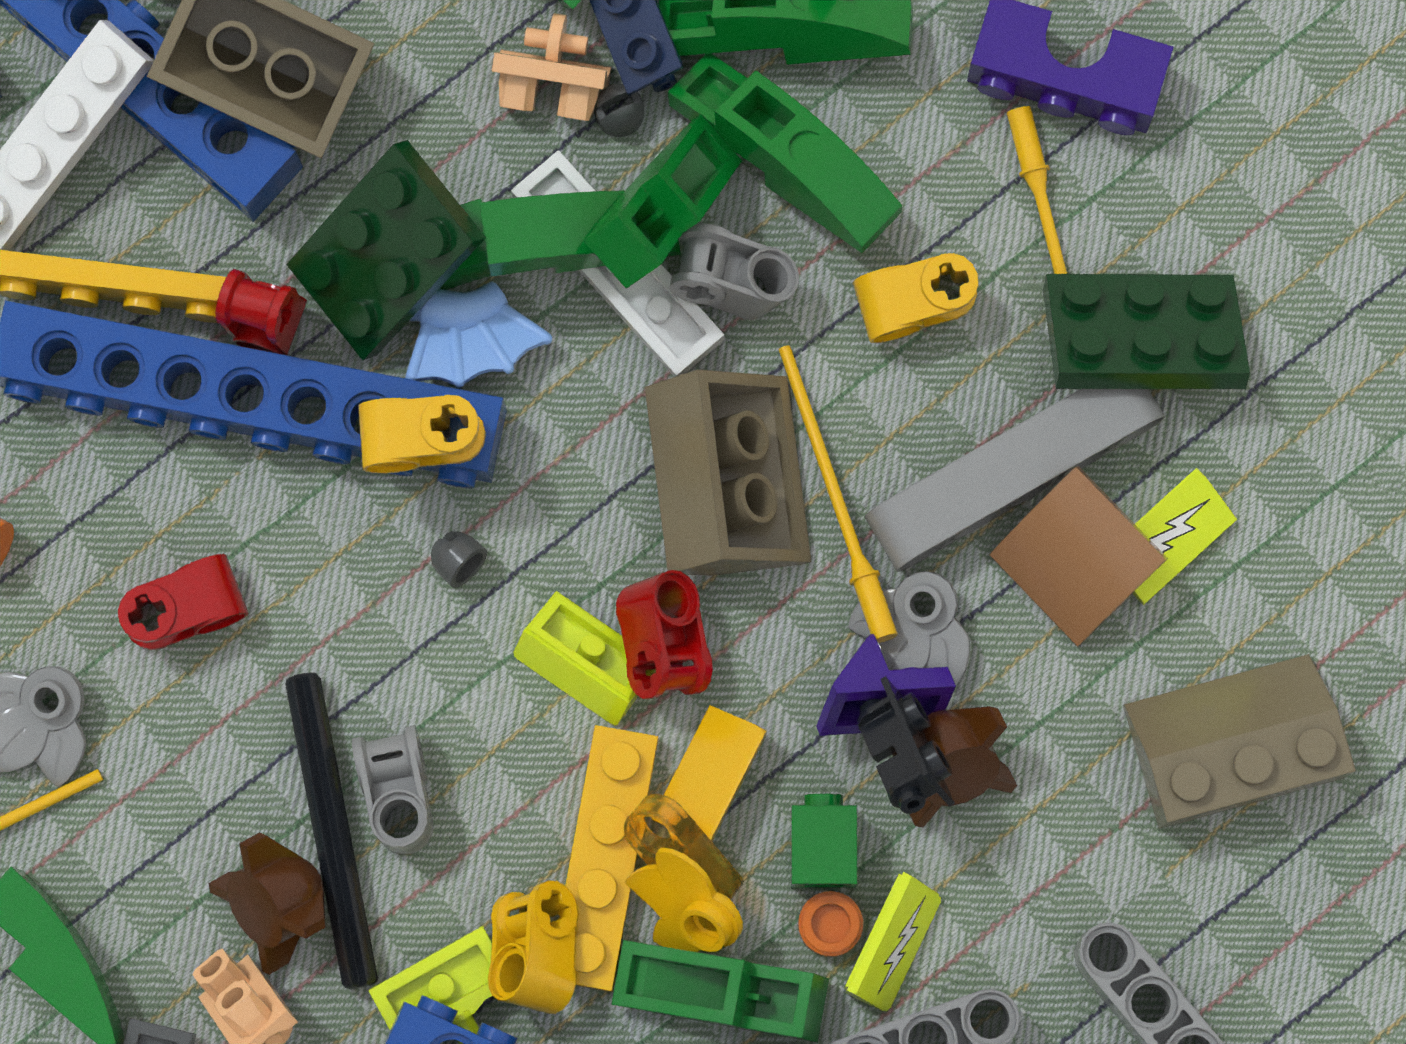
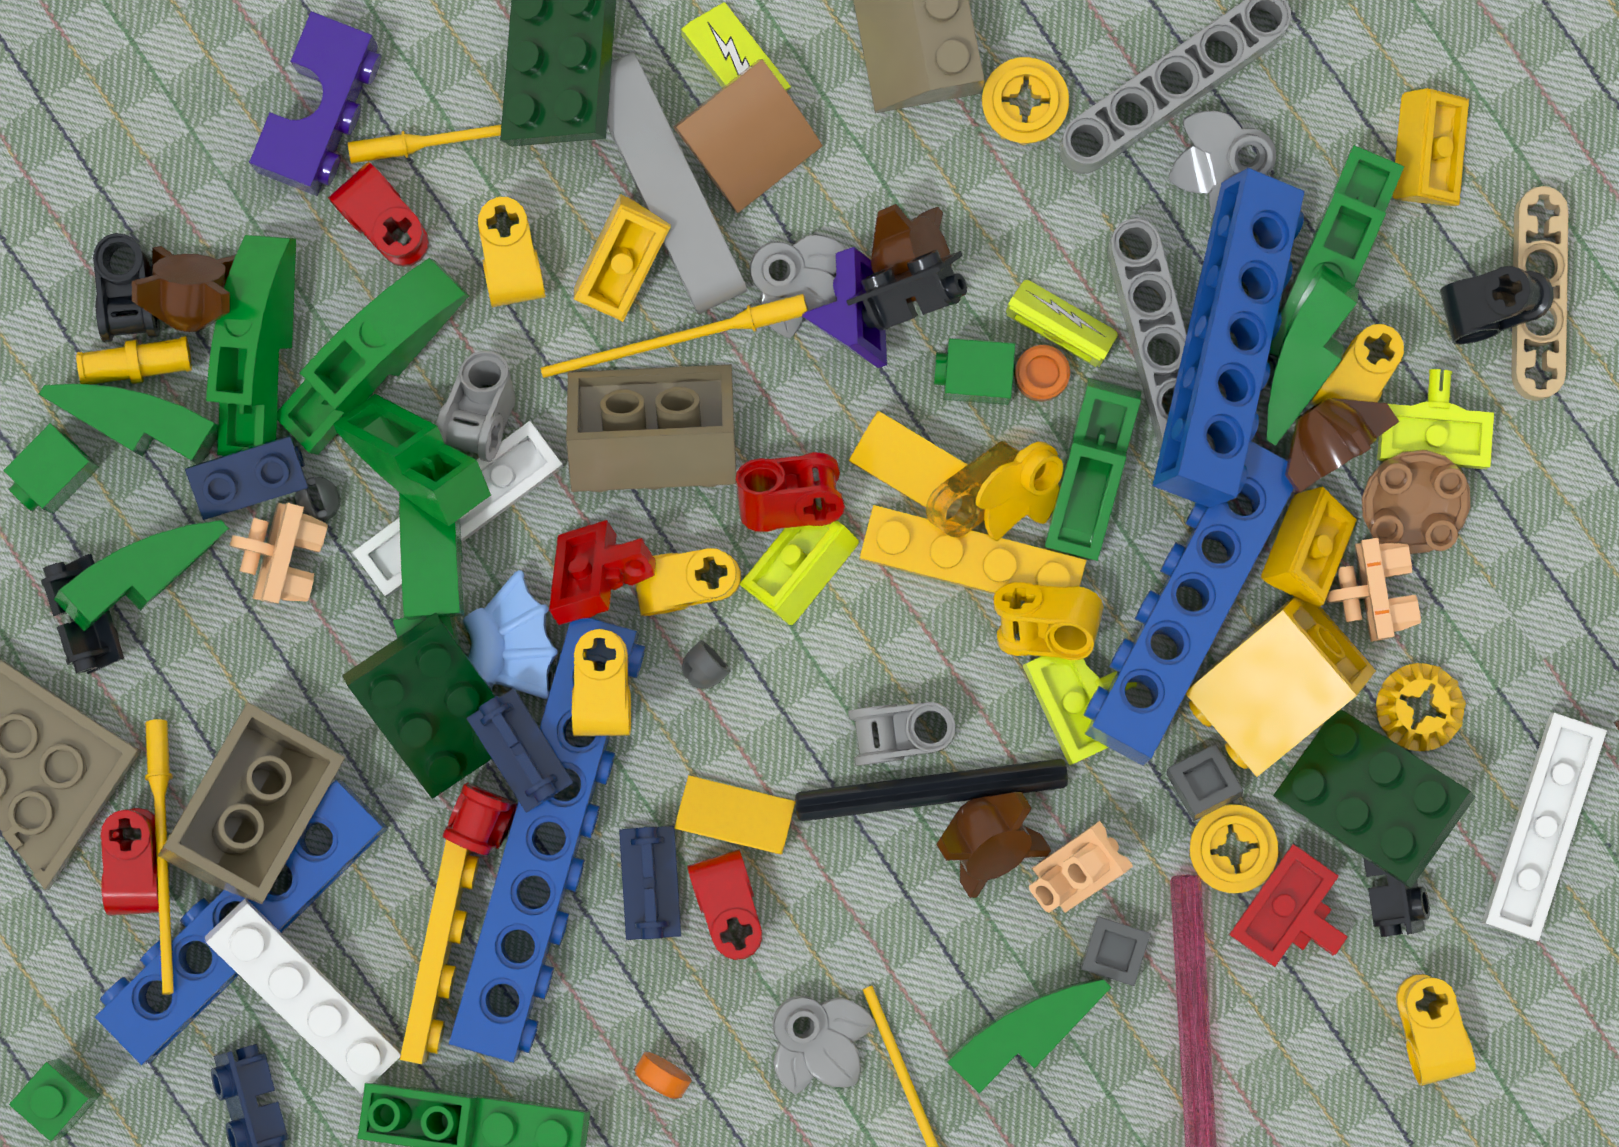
camera: 90 degrees left, 5 degrees up
none -> red piece [328,161,429,267]
none -> dark blue hinge [467,688,574,813]
none -> red hinge [549,520,656,625]
none -> yellow slope [574,194,671,322]
none -> dark blue hinge [619,826,681,940]
none -> yellow piece [635,548,741,616]
none -> yellow slope [674,775,795,855]
none -> yellow gear [981,57,1069,146]

